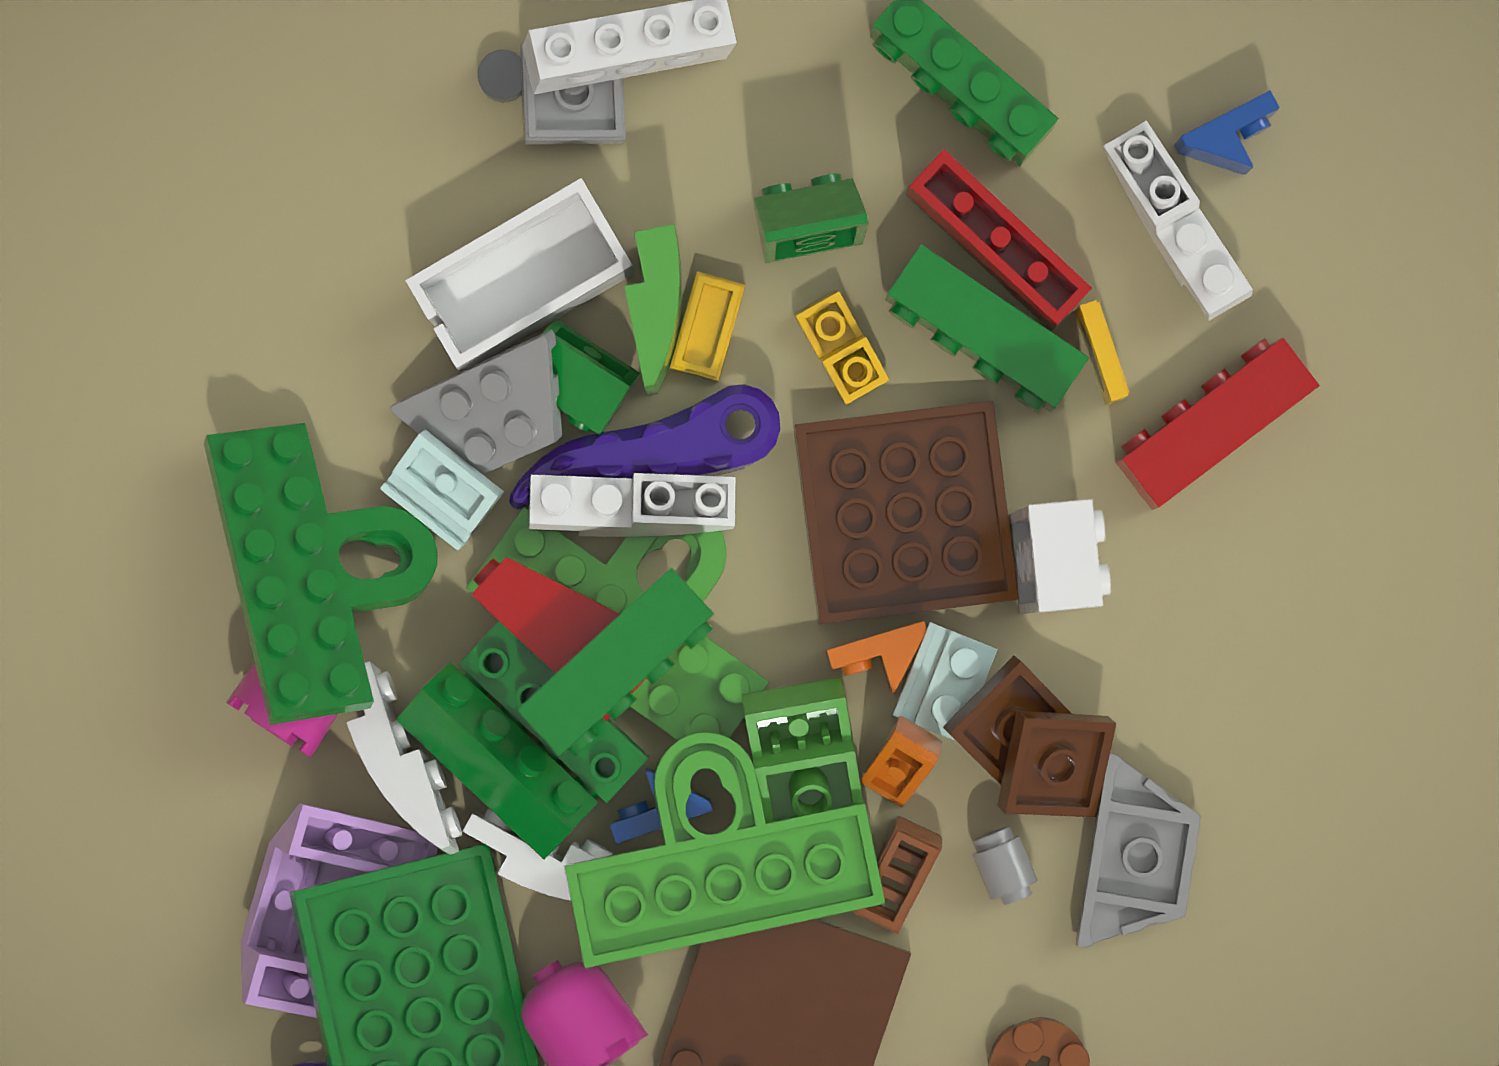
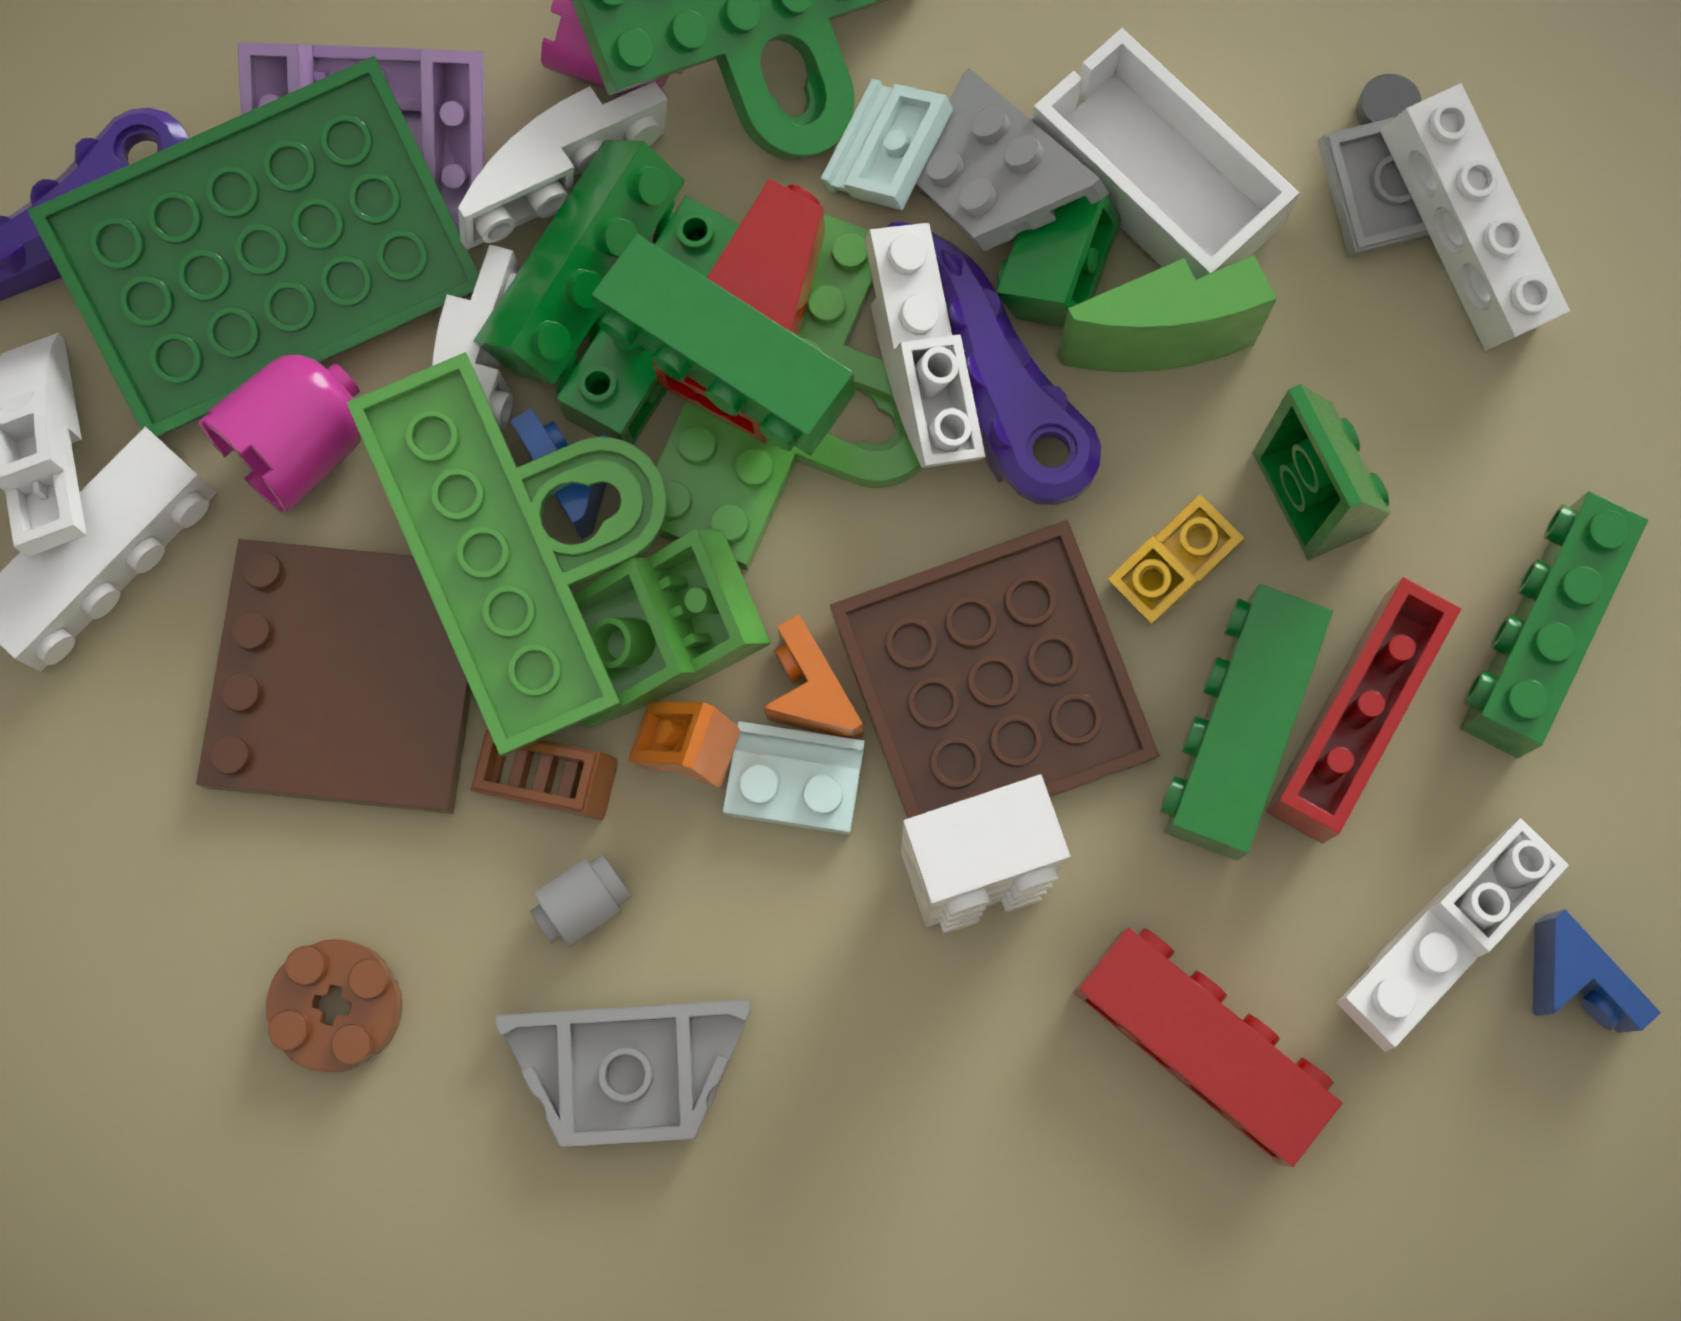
camera: 80 degrees right, 10 degrees down
yellow tile [670,271,745,382] -> none
reddish brown plate [943,655,1072,785] -> none
reddish brown plate [997,711,1117,817] -> none
yellow tile [1074,300,1130,405] -> none

